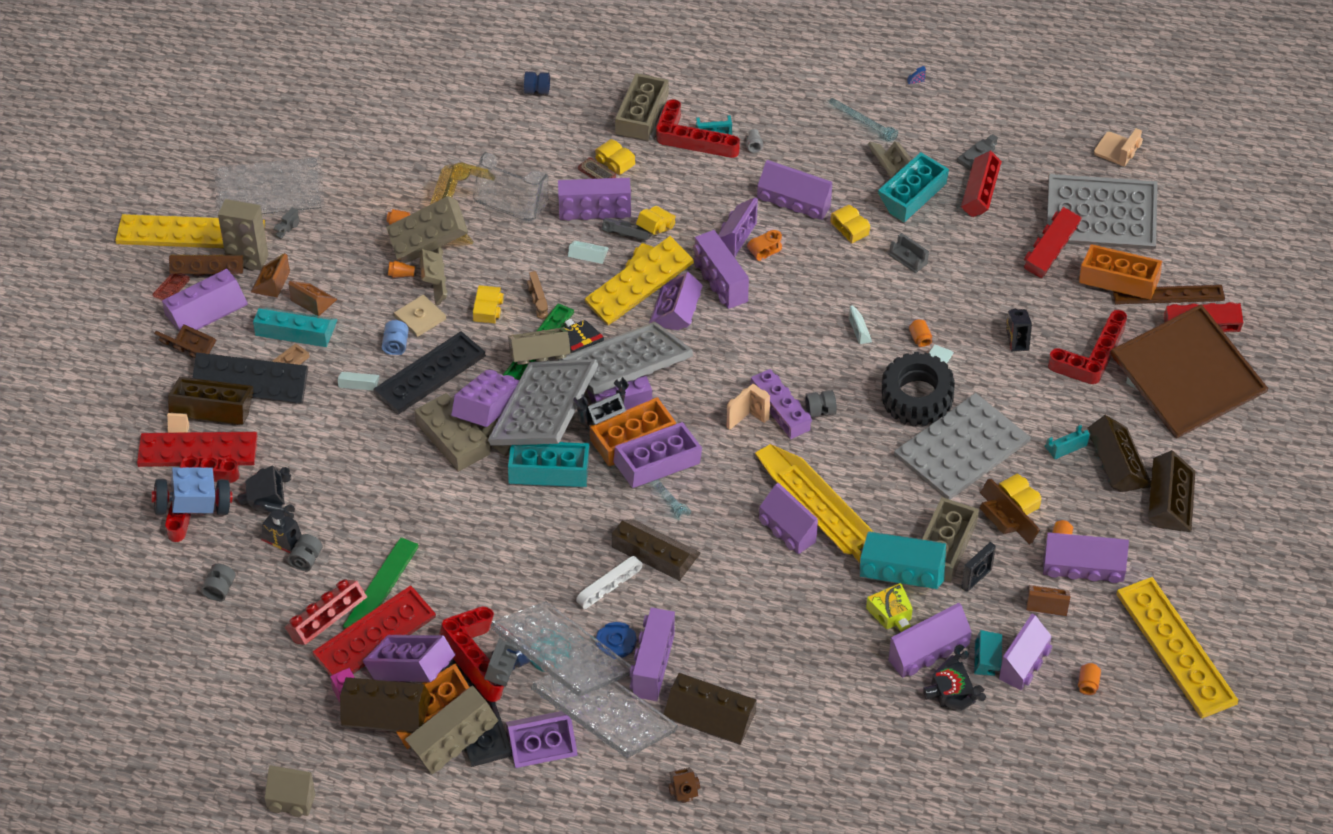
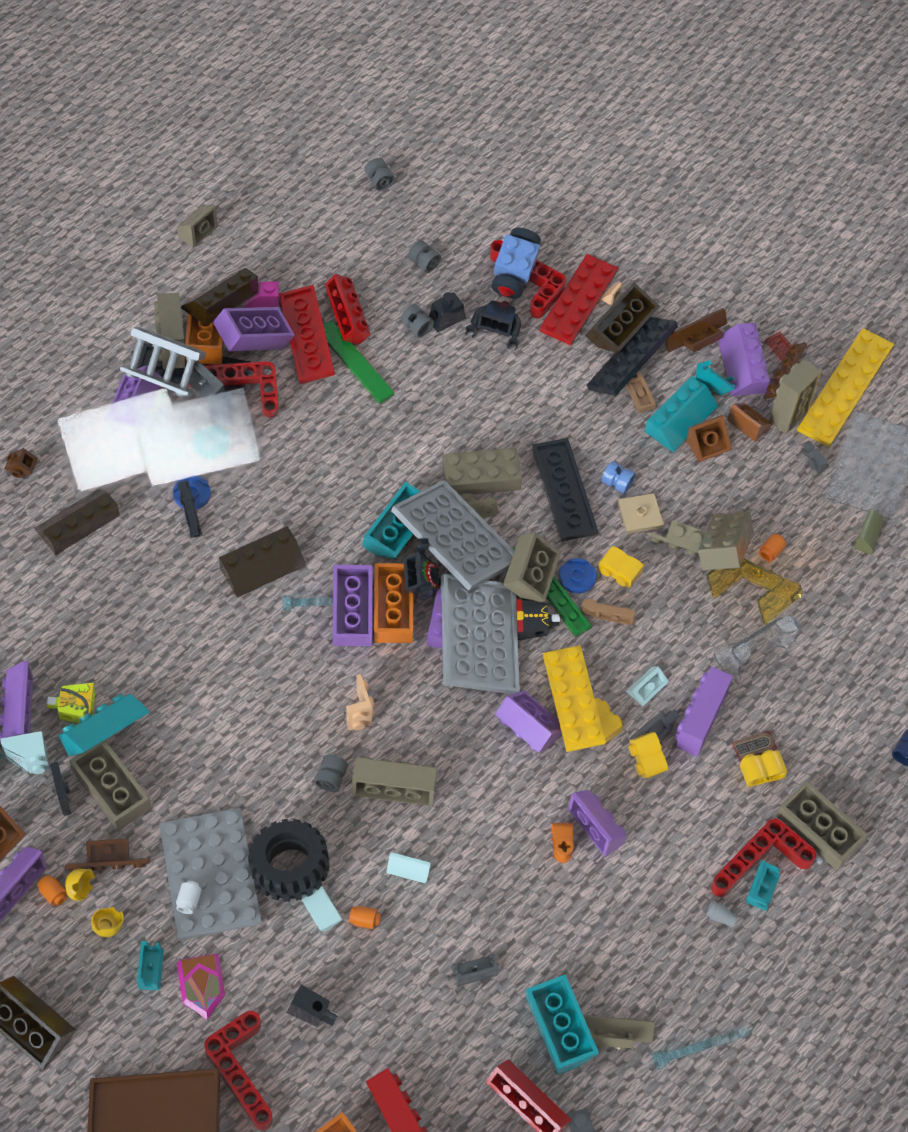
camera: 115 degrees right, 10 degrees up
light aqua slope [338,372,379,391] -> none
orange cone [388,260,415,278] -> none
medium lavender brick [451,370,519,427] -> none
white beam [576,556,643,609] -> none
medium lavender brick [630,607,675,701] -> none
medium lavender brick [693,230,749,309] -> none
medium lavender brick [751,369,812,439] -> none
yellow hinge [755,444,874,563] -> none
medium lavender slope [757,160,833,220] -> none
medium lavender slope [759,483,818,554] -> none
yellow brick [830,204,870,244] -> none
yellow brick [998,473,1041,515] -> none
dark brown slope [1088,415,1151,492] -> none
none -> light aqua slope [1,731,50,774]
none -> yellow hair [65,869,95,901]
none -> yellow hair [91,907,124,938]
none -> light grey fence [120,327,206,397]
none -> white brick [176,881,202,914]
none -> black pin [177,481,203,538]
none -> tile [177,954,225,1020]
none -> dark tan brick [352,756,437,806]
none -> dark grey wheel [364,158,395,191]
none -> blue tile [559,558,597,594]
none -> teal hinge [696,360,735,395]
none -> olive brick [854,508,884,555]

